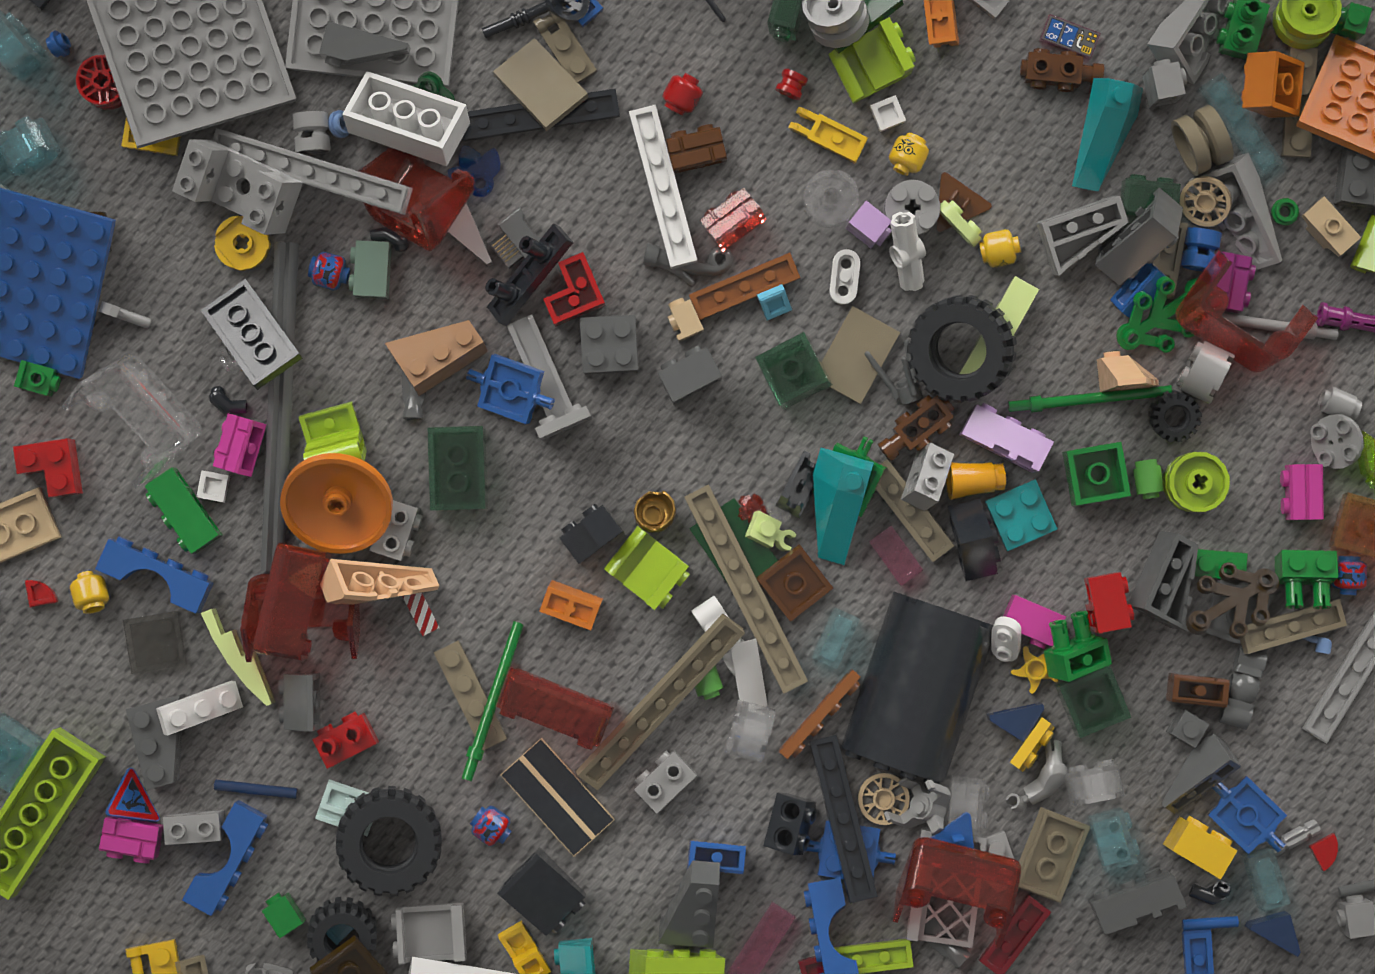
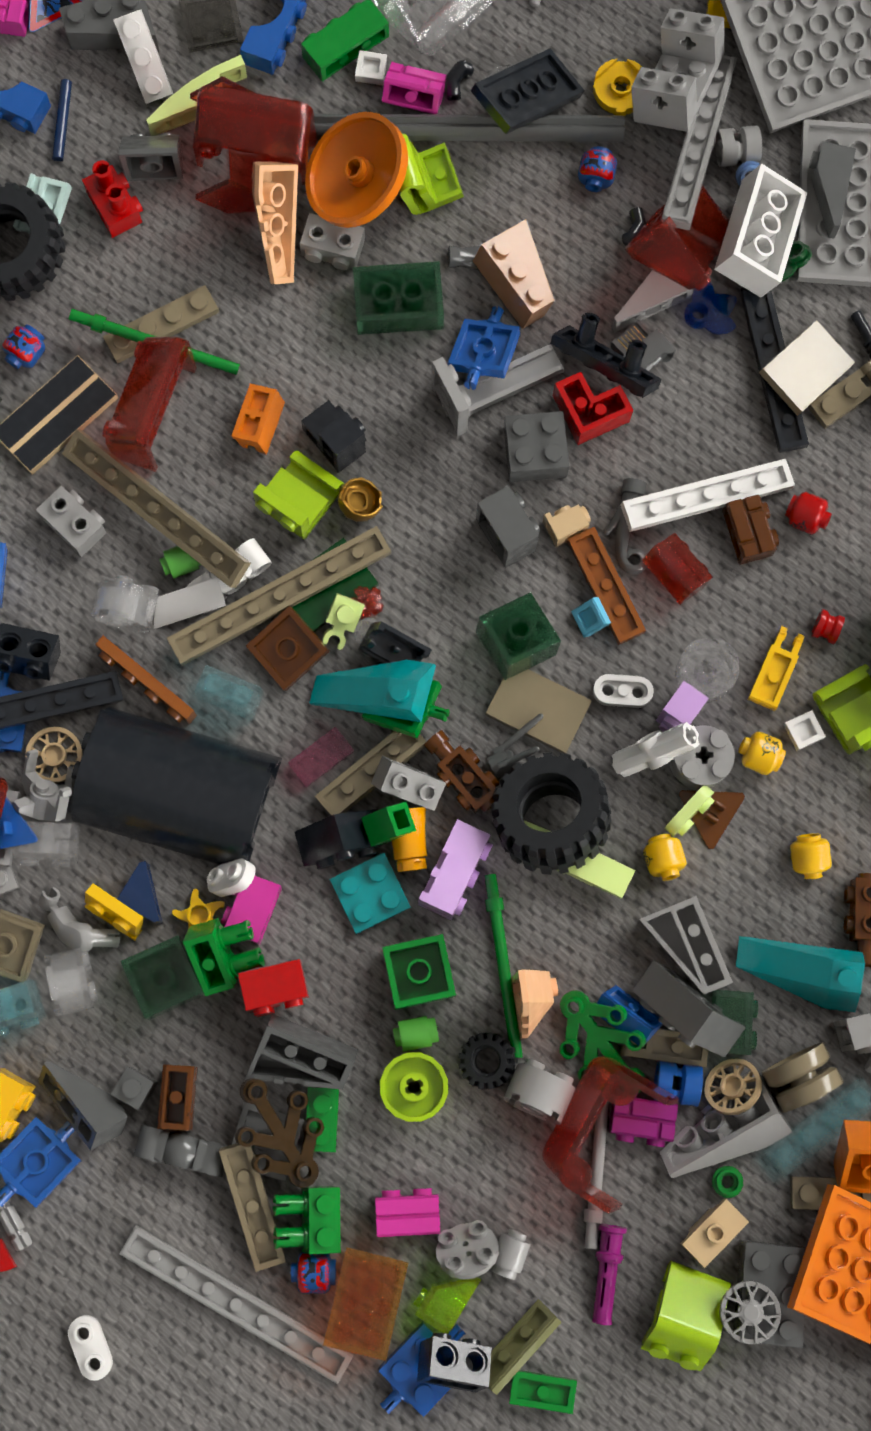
camera: 85 degrees right, 10 degrees down
light grey brick [163,810,226,845] -> none
sand green brick [349,240,392,299] -> none
sticker [402,593,439,636] -> none
medium blue hand [1303,636,1332,654] -> none
none -> green brick [361,802,417,847]
none -> yellow head [790,833,832,879]

